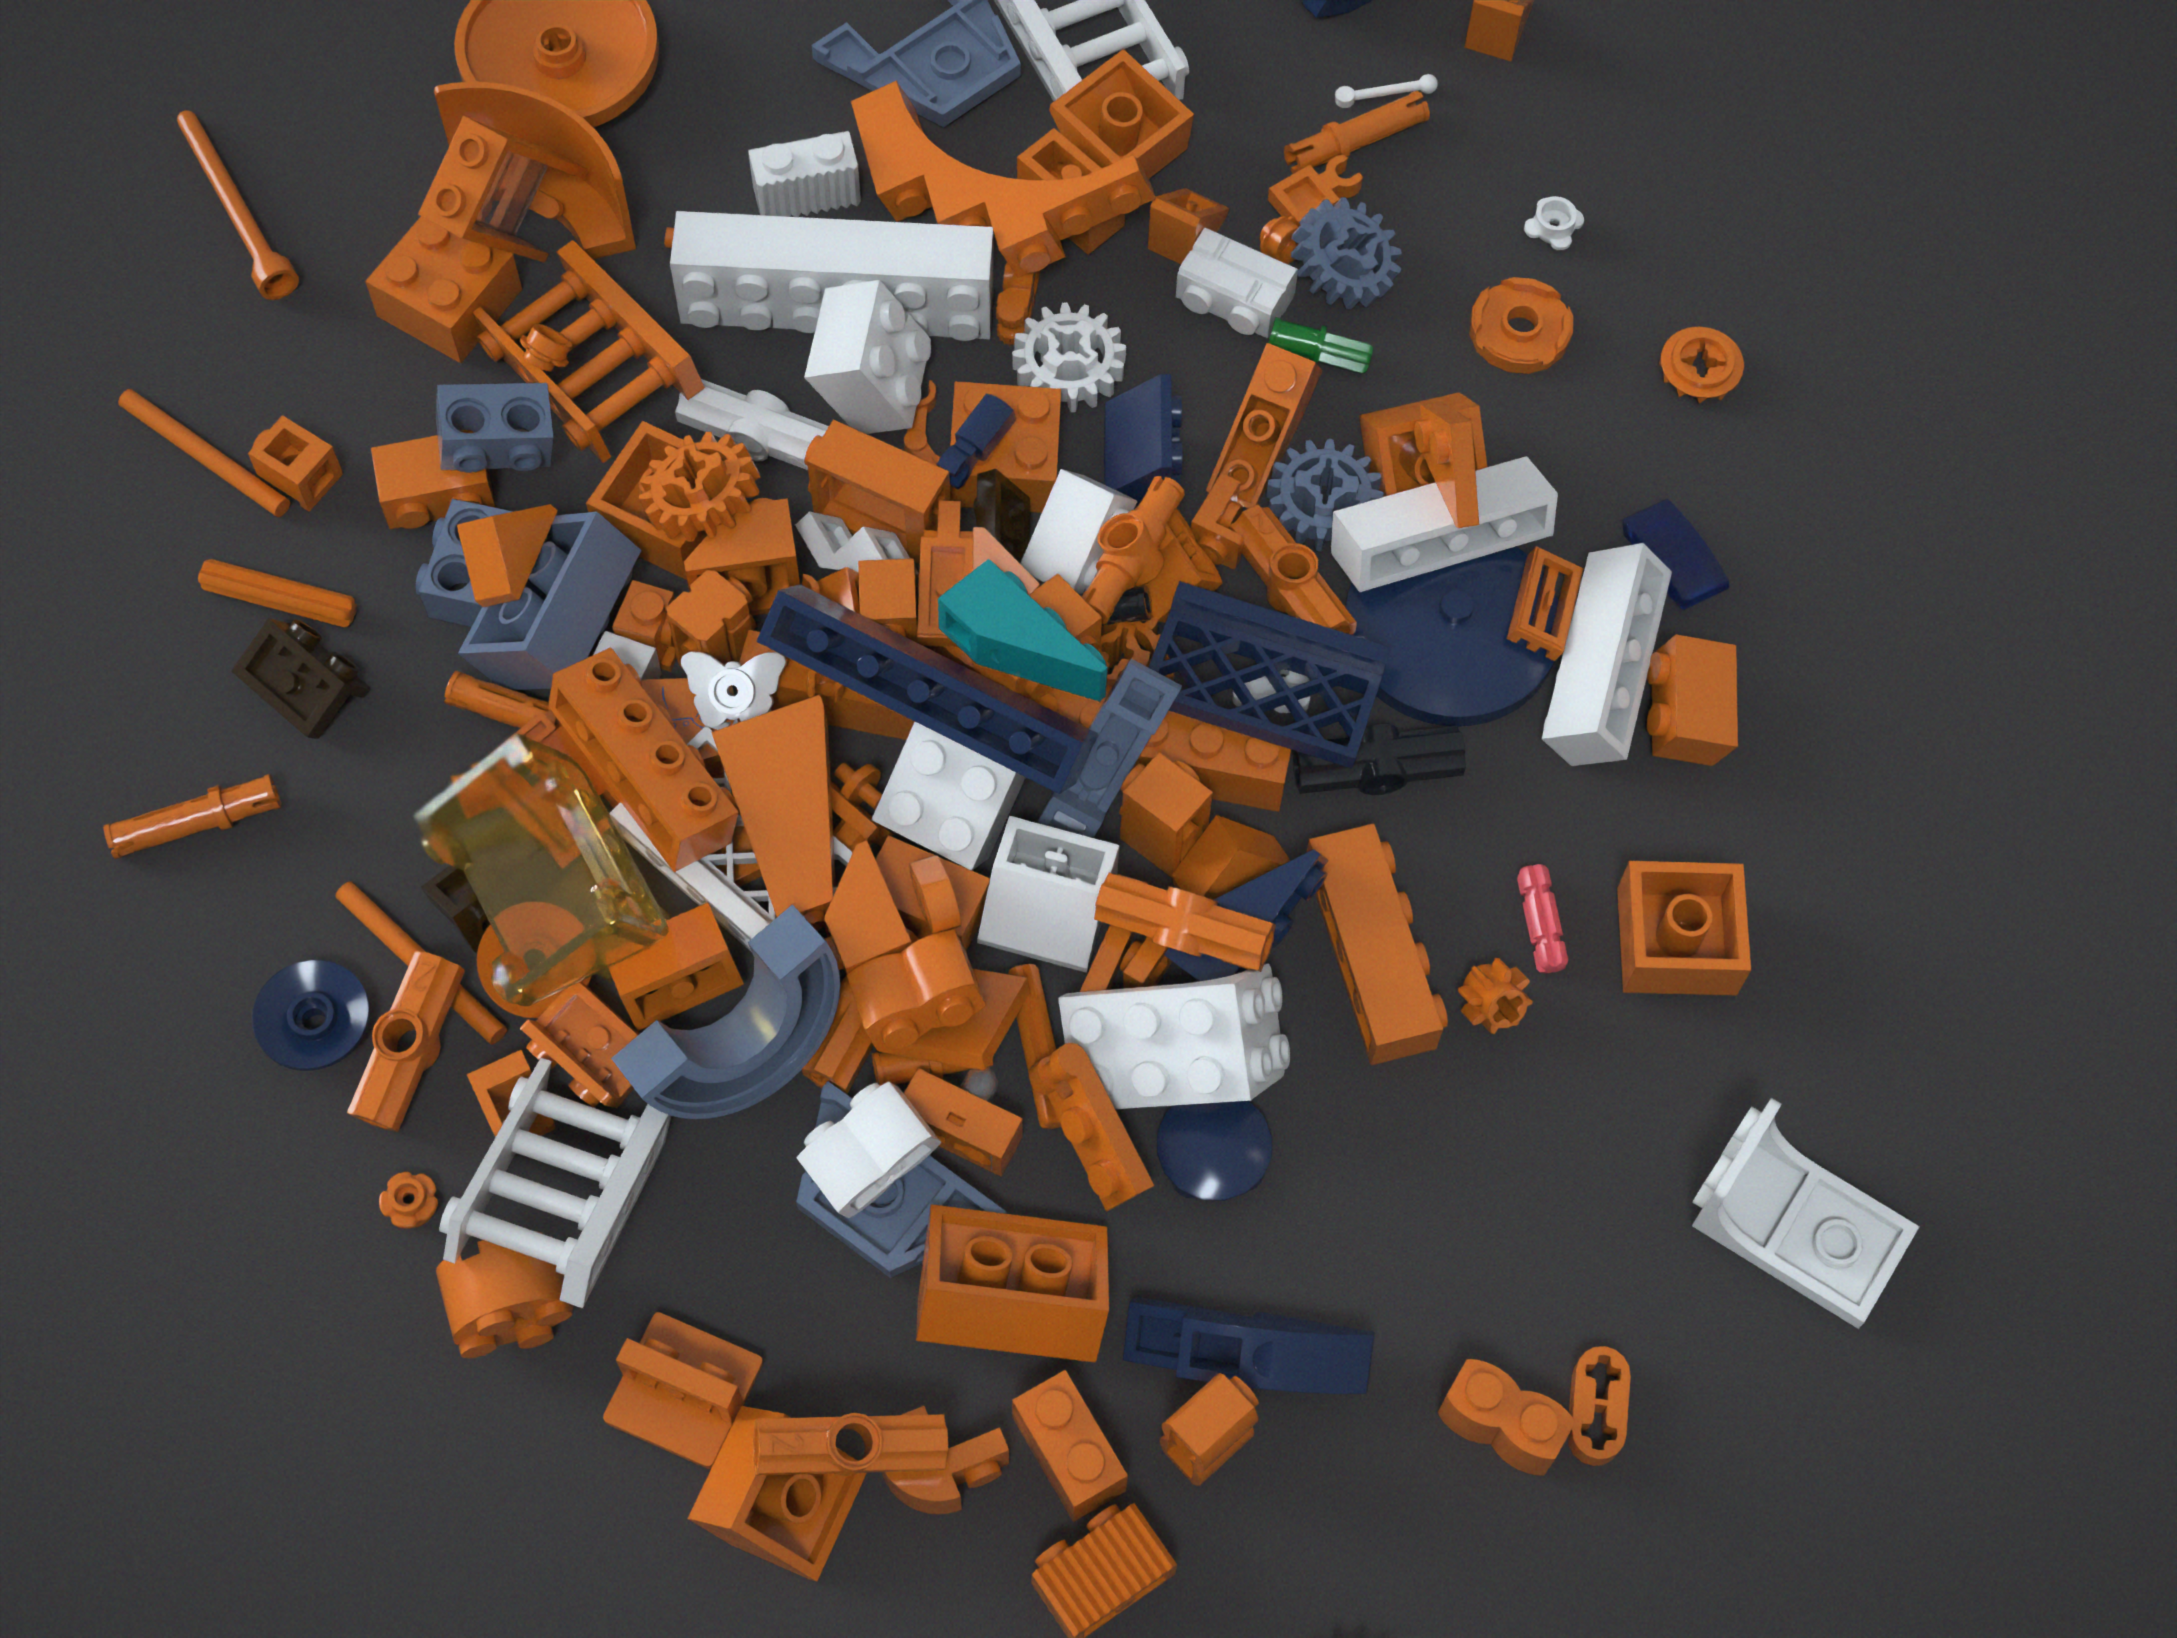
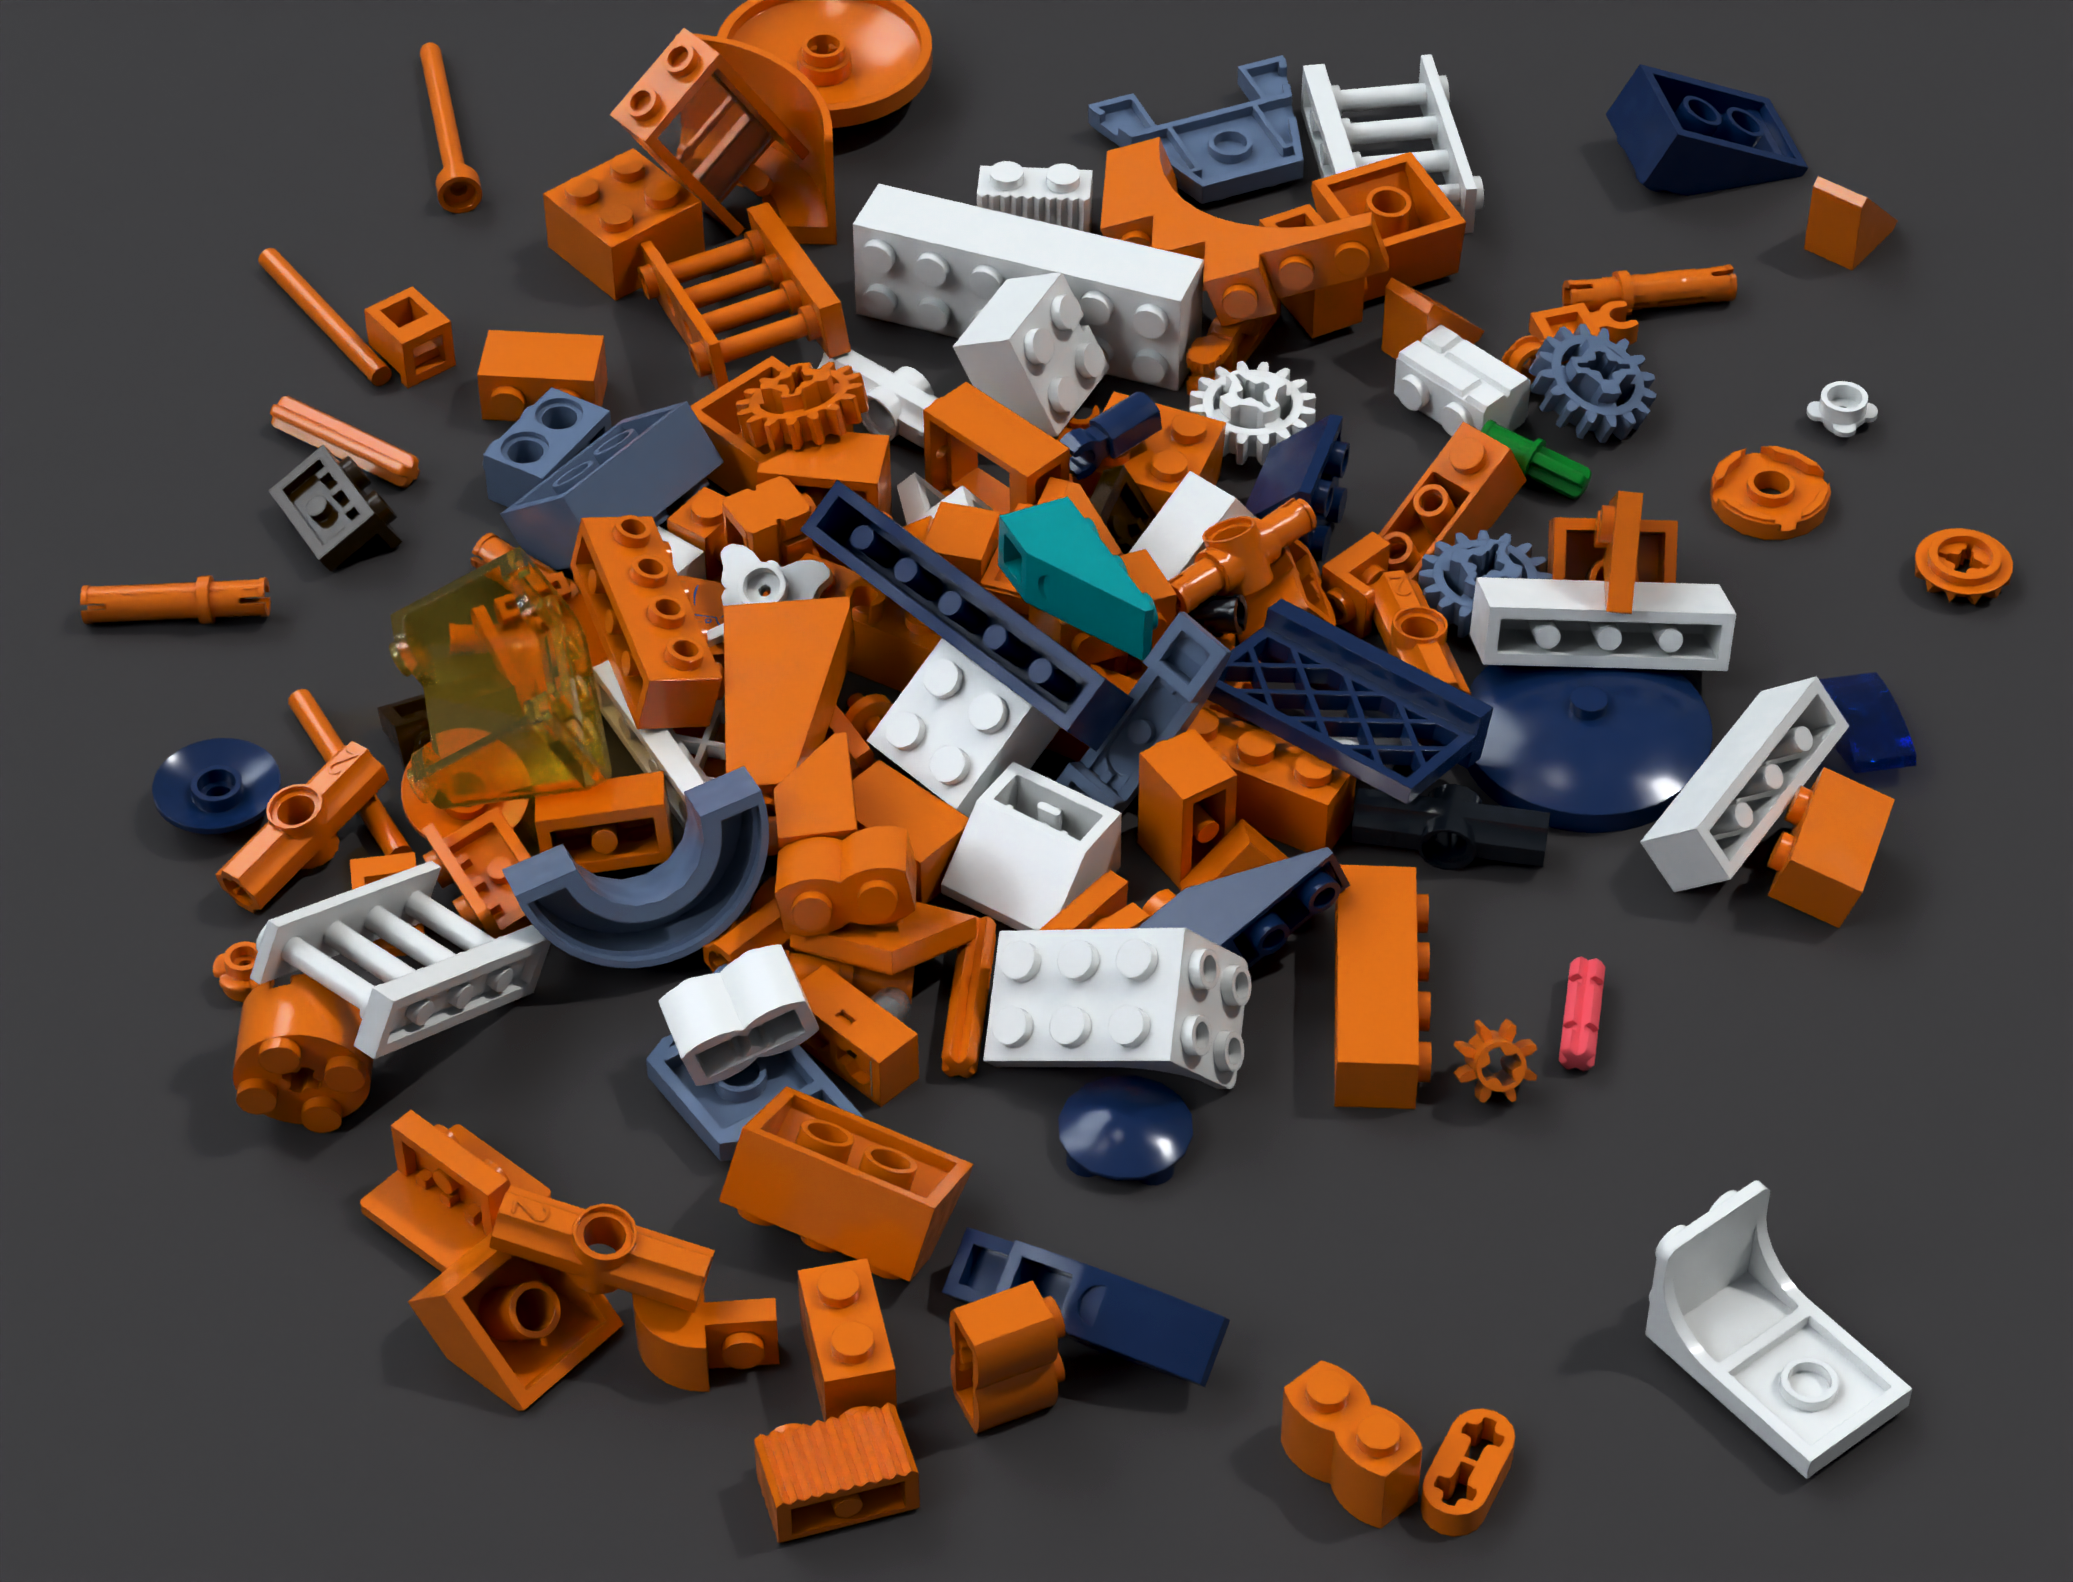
camera: 20 degrees right, 20 degrees down
sand blue brick [436,383,554,473] -> none
orange slope [457,504,558,607] -> none
orange plate [520,324,572,372] -> none
orange beam [909,855,961,934] -> none
orange plate [1029,1043,1154,1212] -> none
orange piece [1094,872,1276,972] -> none
white hinge [1335,74,1438,108] -> none
orange tile [1507,546,1584,661] -> none
orange brick [1617,861,1751,996] -> none

